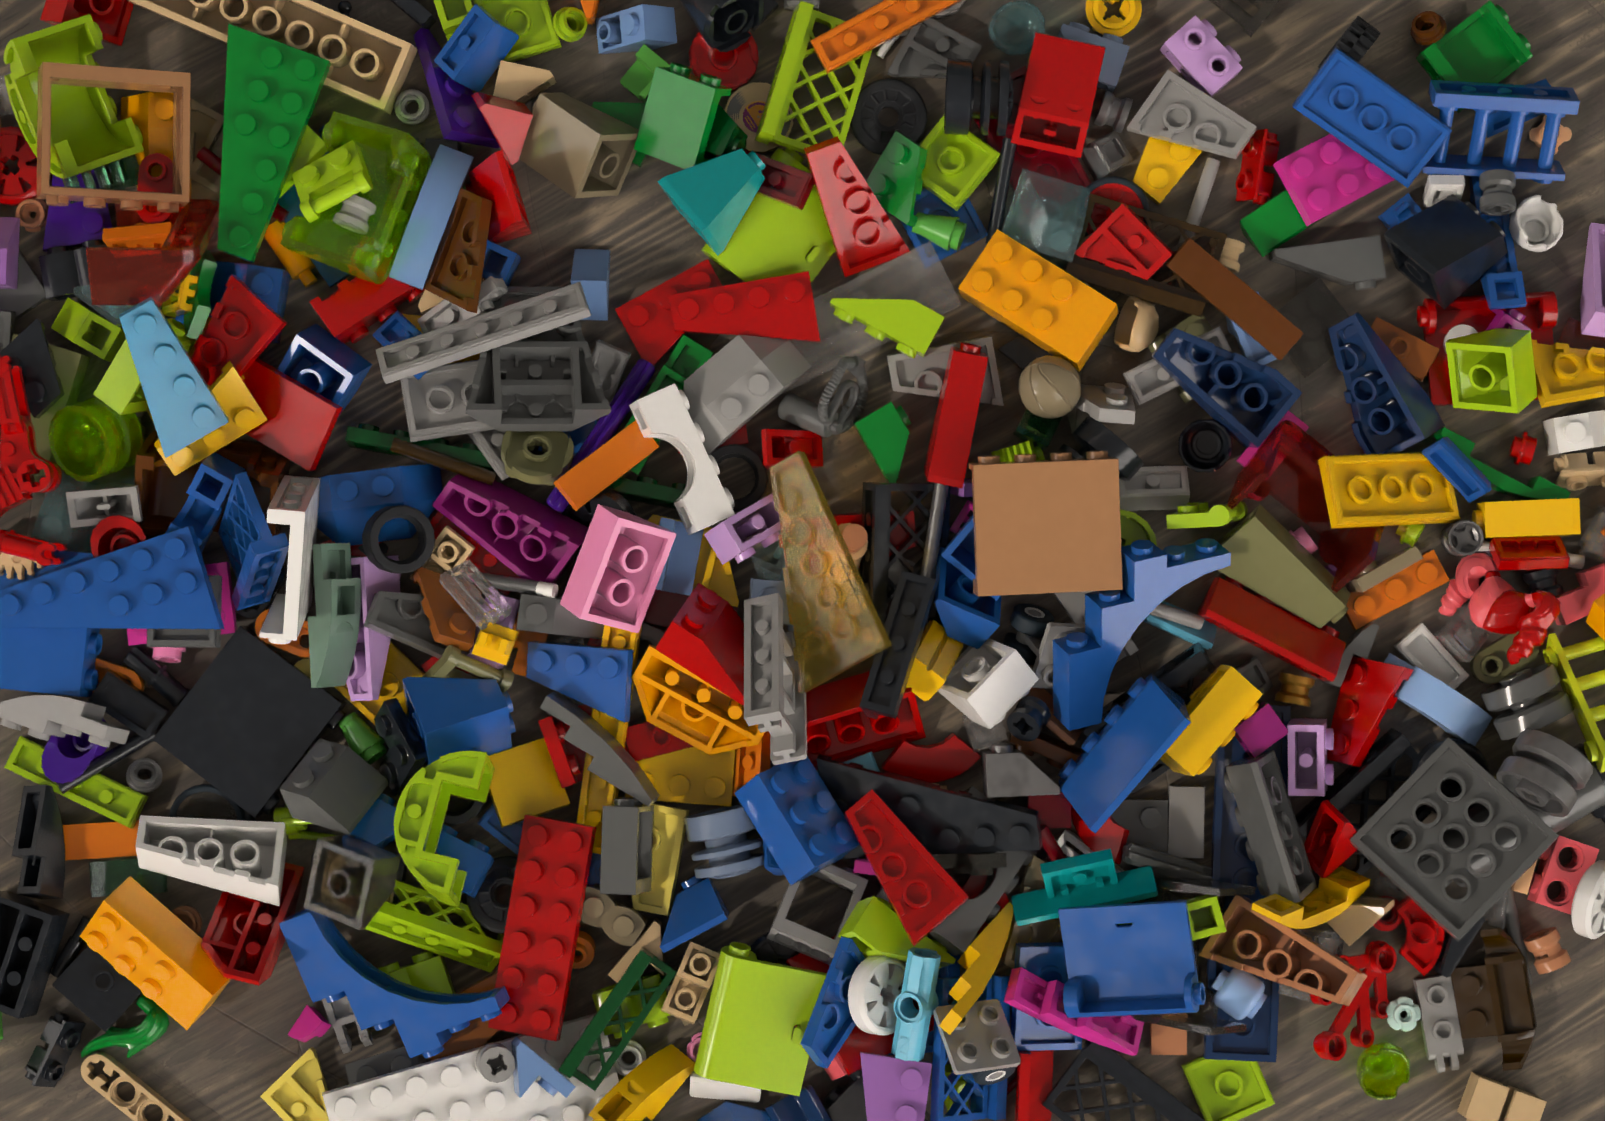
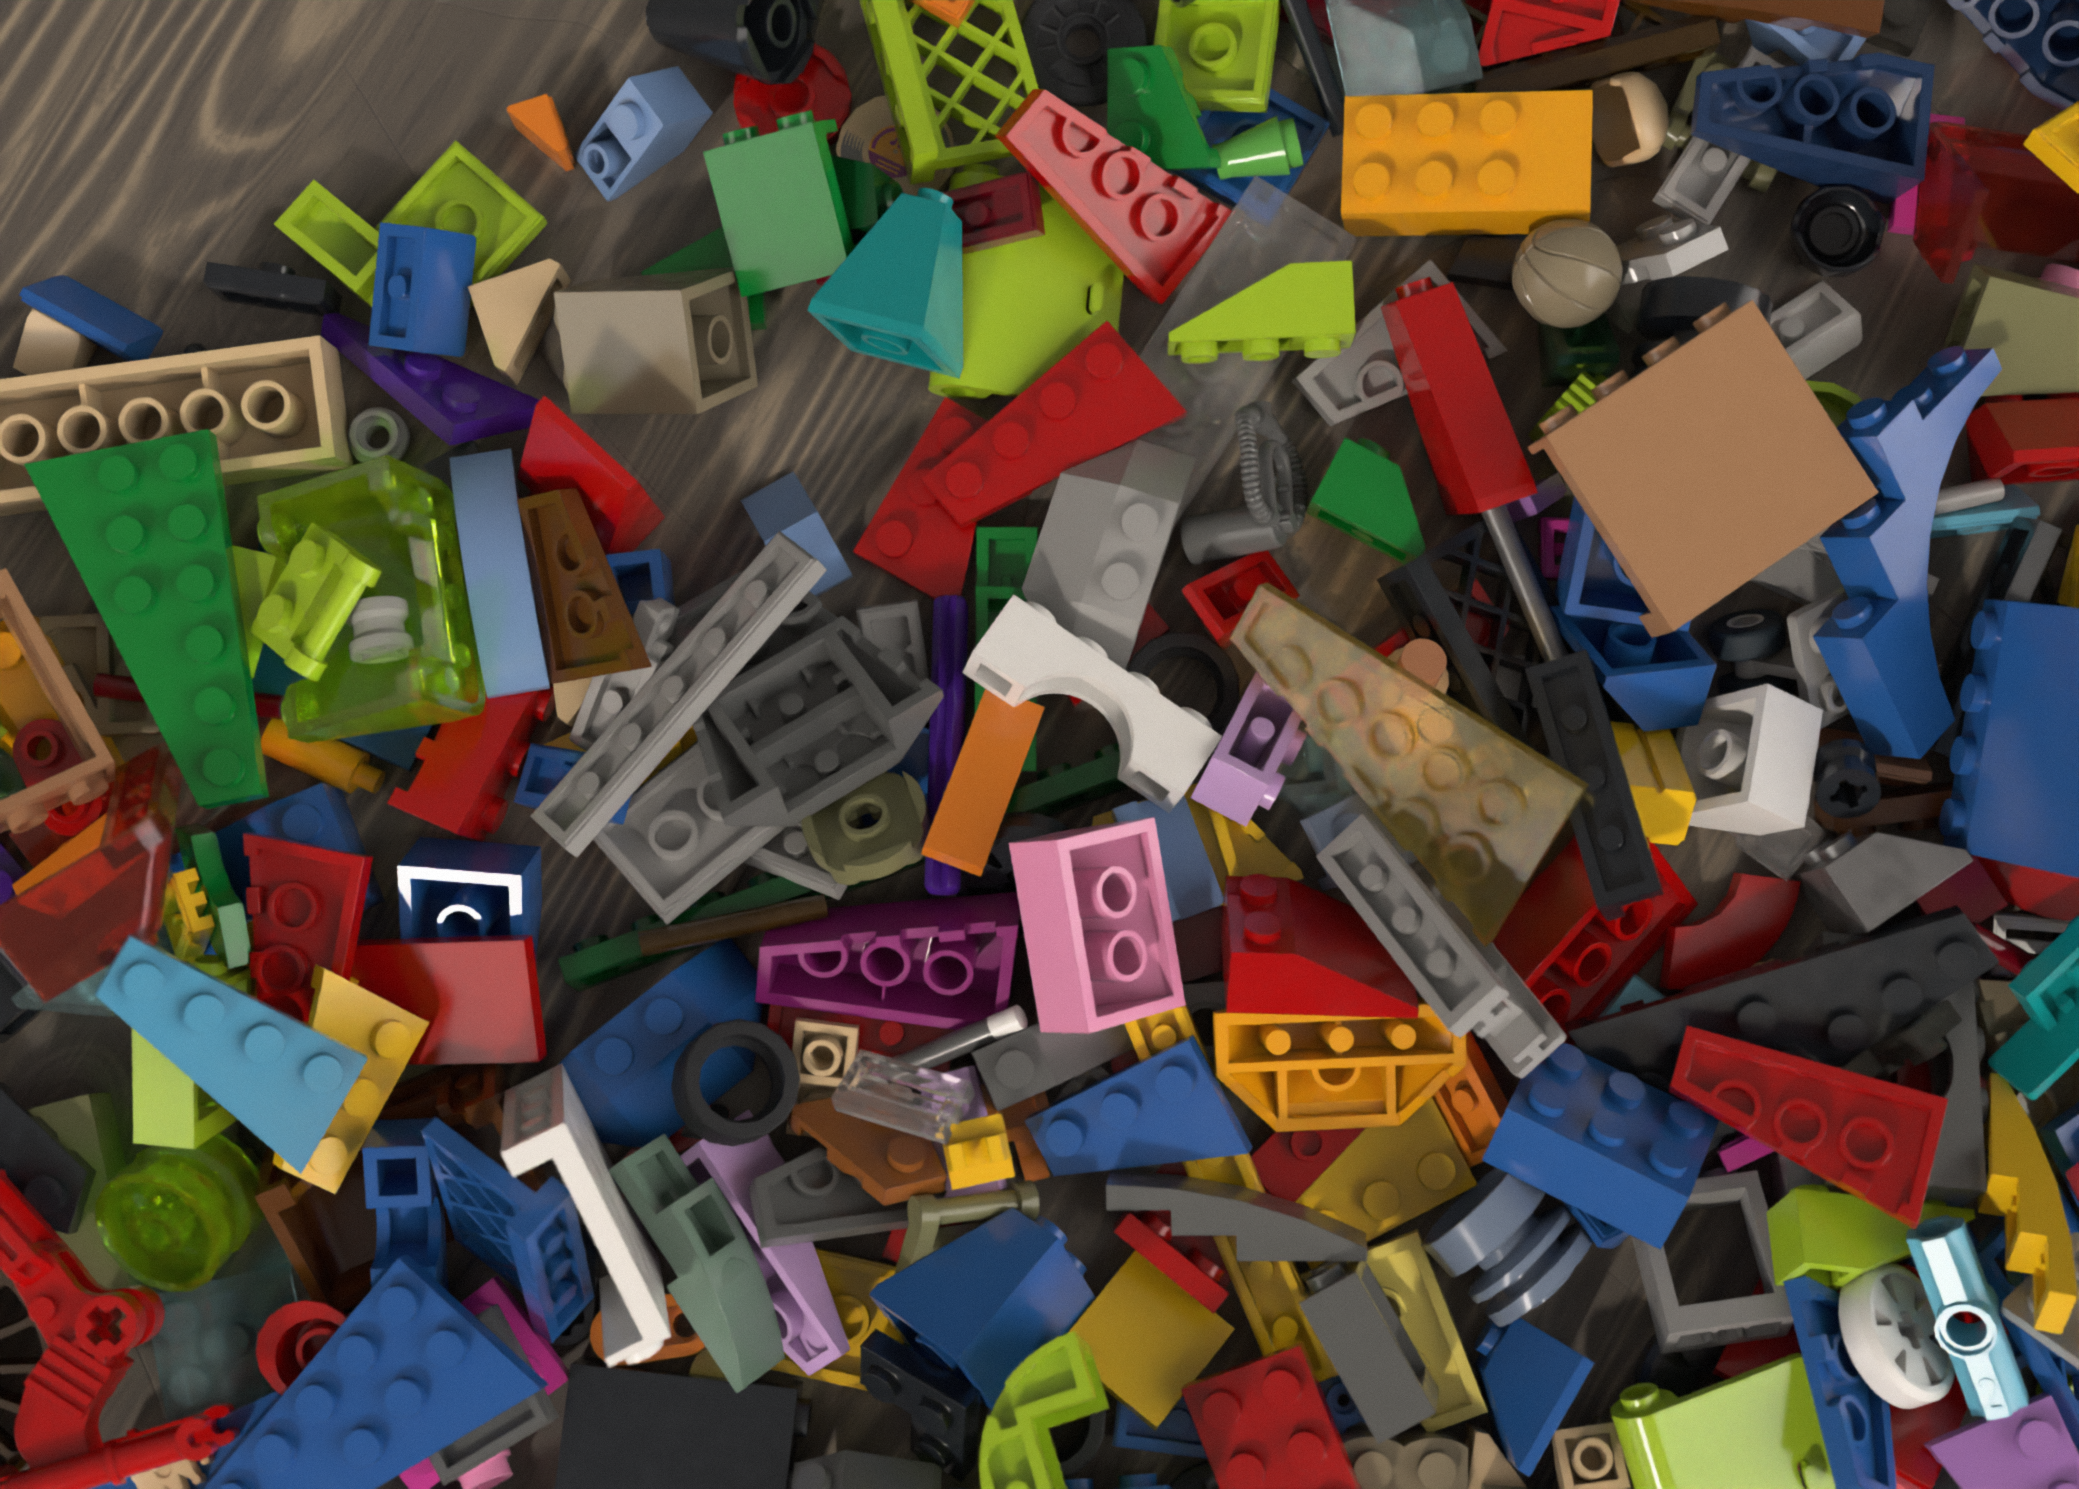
camera: 25 degrees left, 5 degrees down
lime slope [51,297,126,363] -> none
light grey slope [66,482,143,528] -> none
bright green cone [338,712,387,765] -> none
slope [471,92,533,165] -> none
lime plate [553,7,588,42] -> none
bright green panel [620,44,671,103] -> none
lime plate [1166,500,1248,529] -> none

